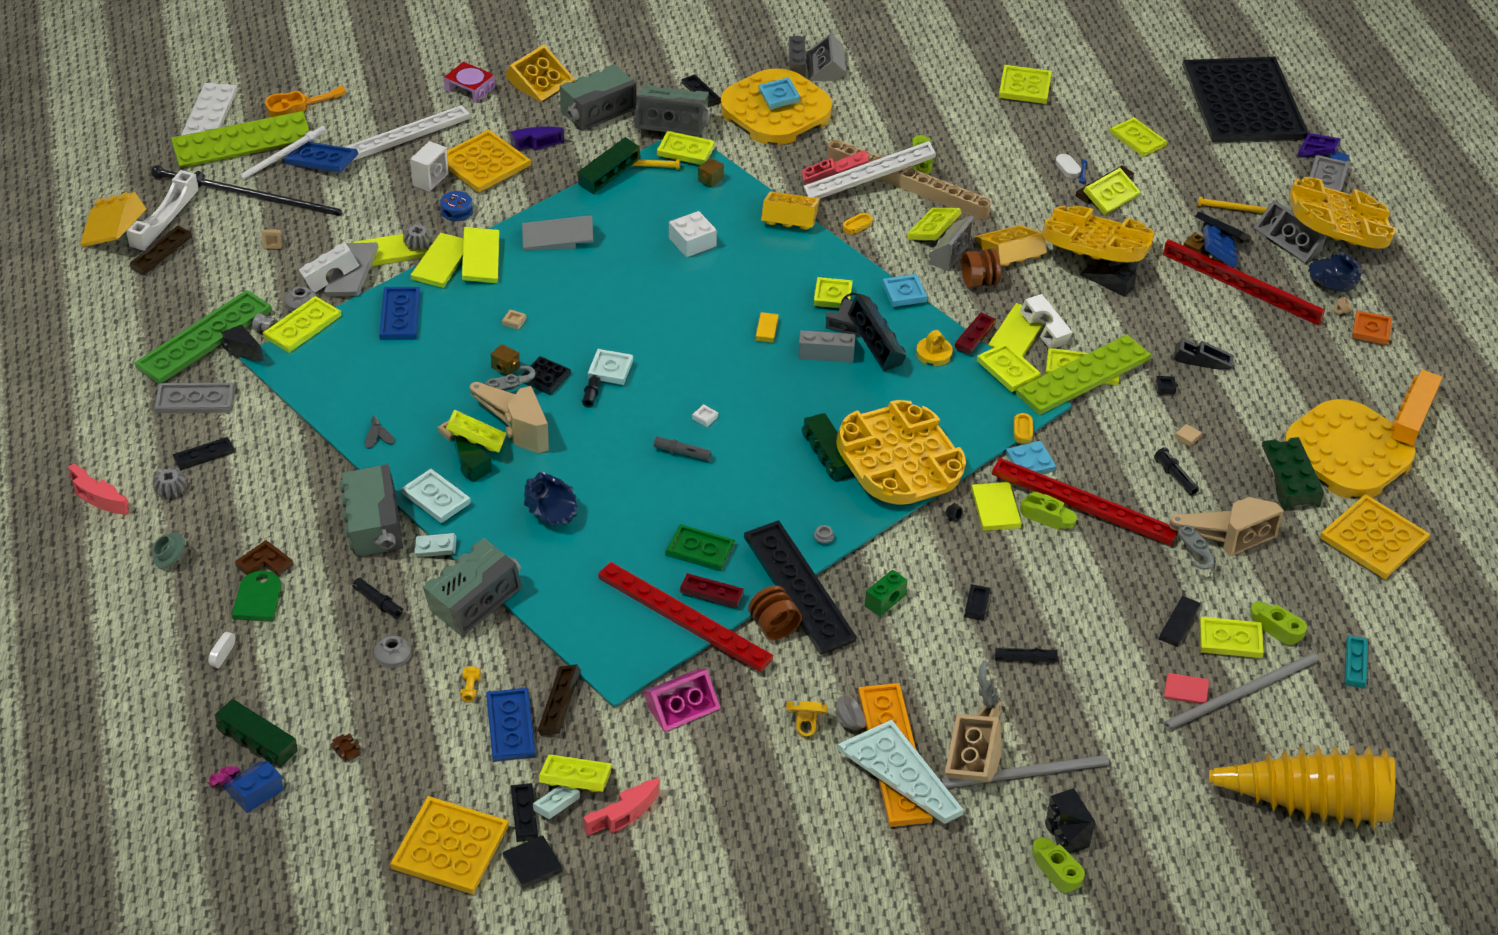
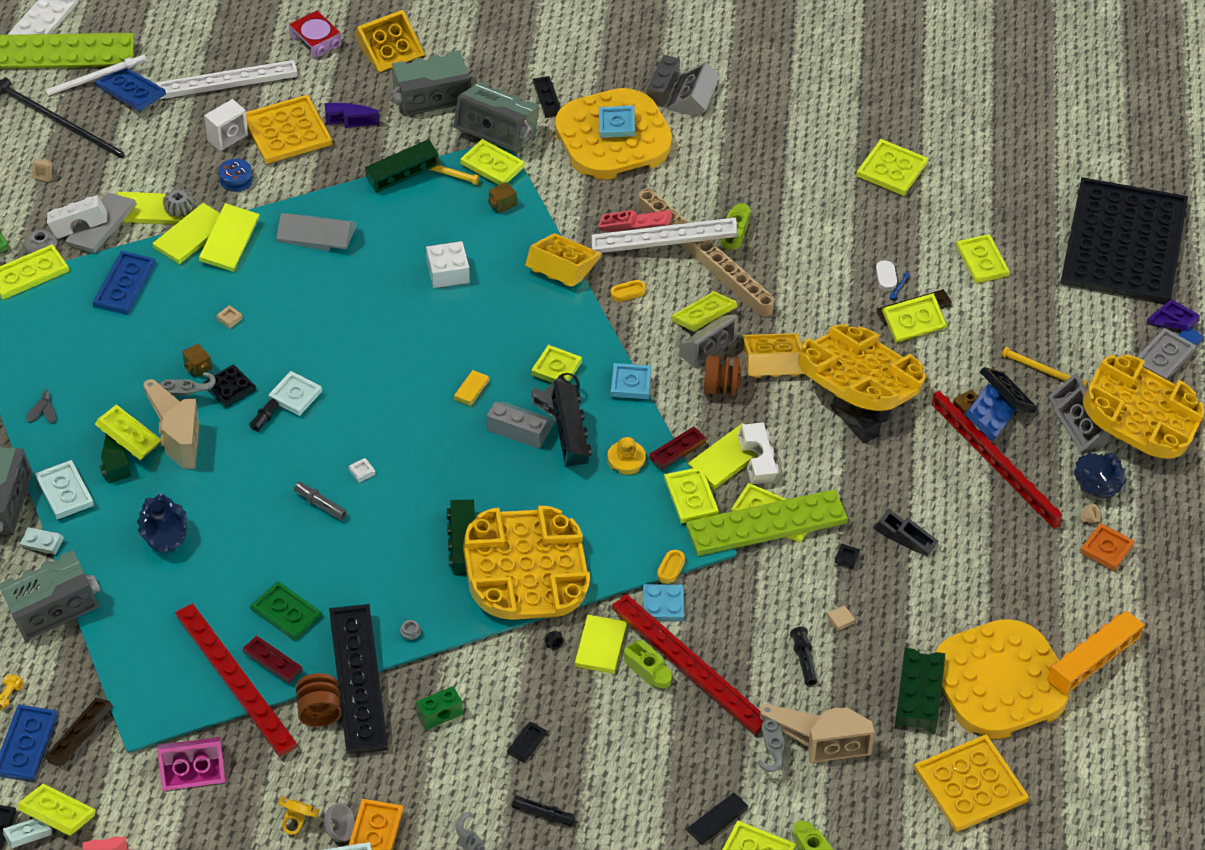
camera: 20 degrees right, 5 degrees up
light orange piece [265,85,346,117] -> none

